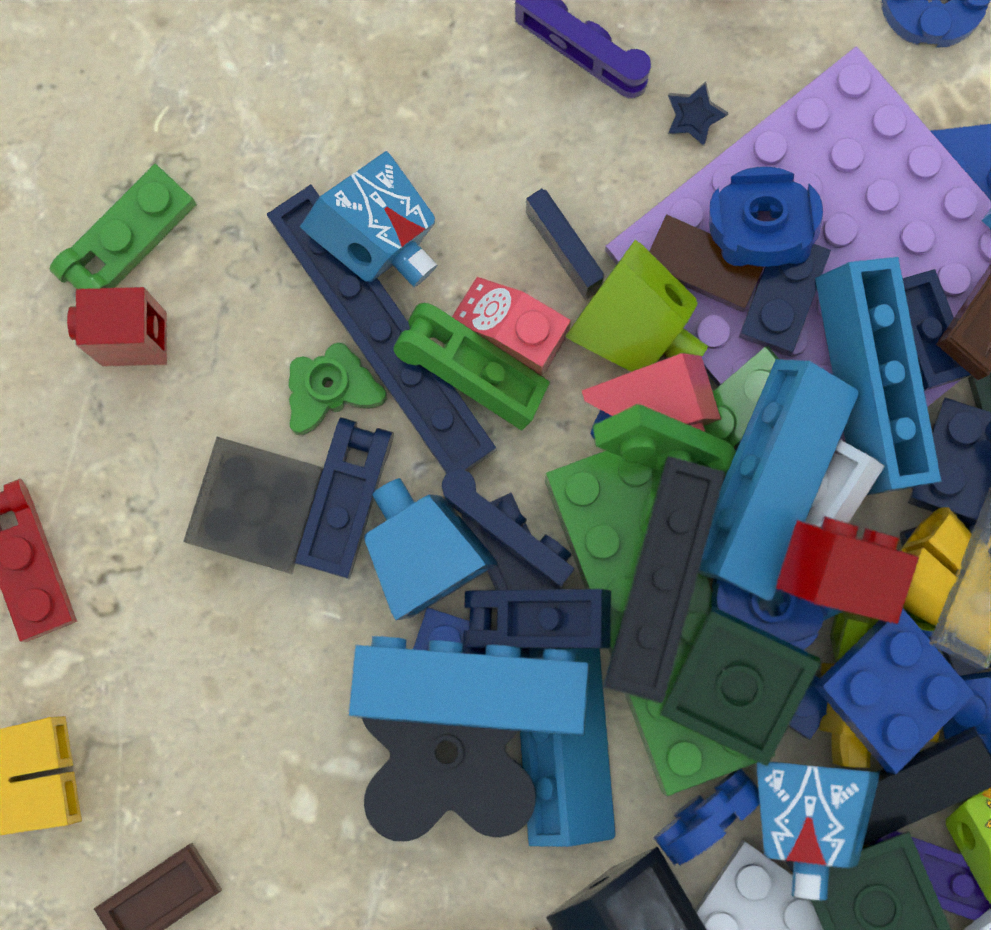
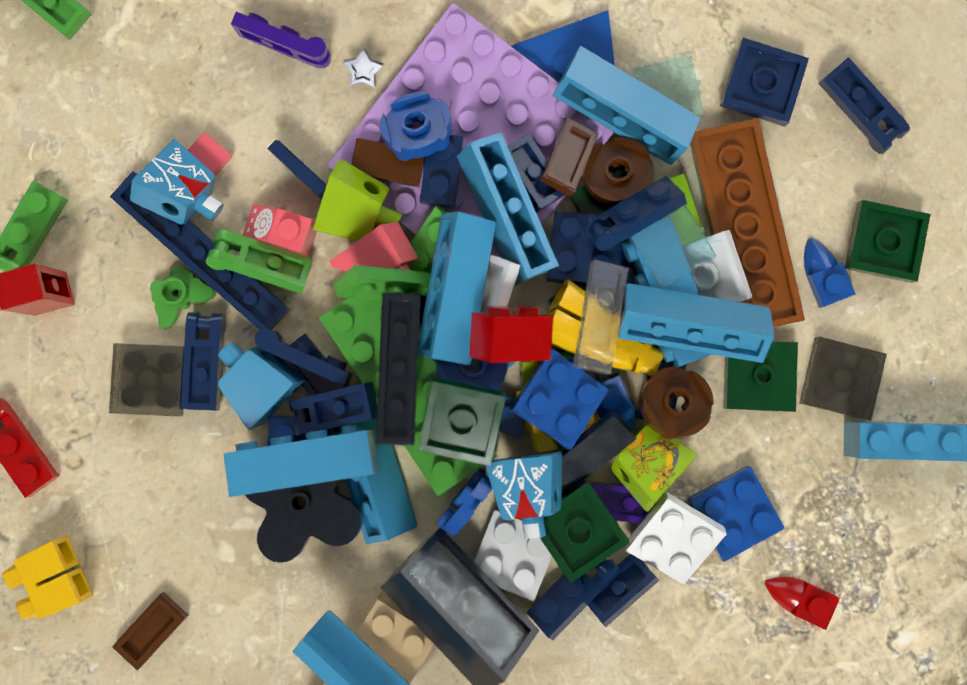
camera: 20 degrees left, 5 degrees up
none -> coral tile [188,132,233,176]

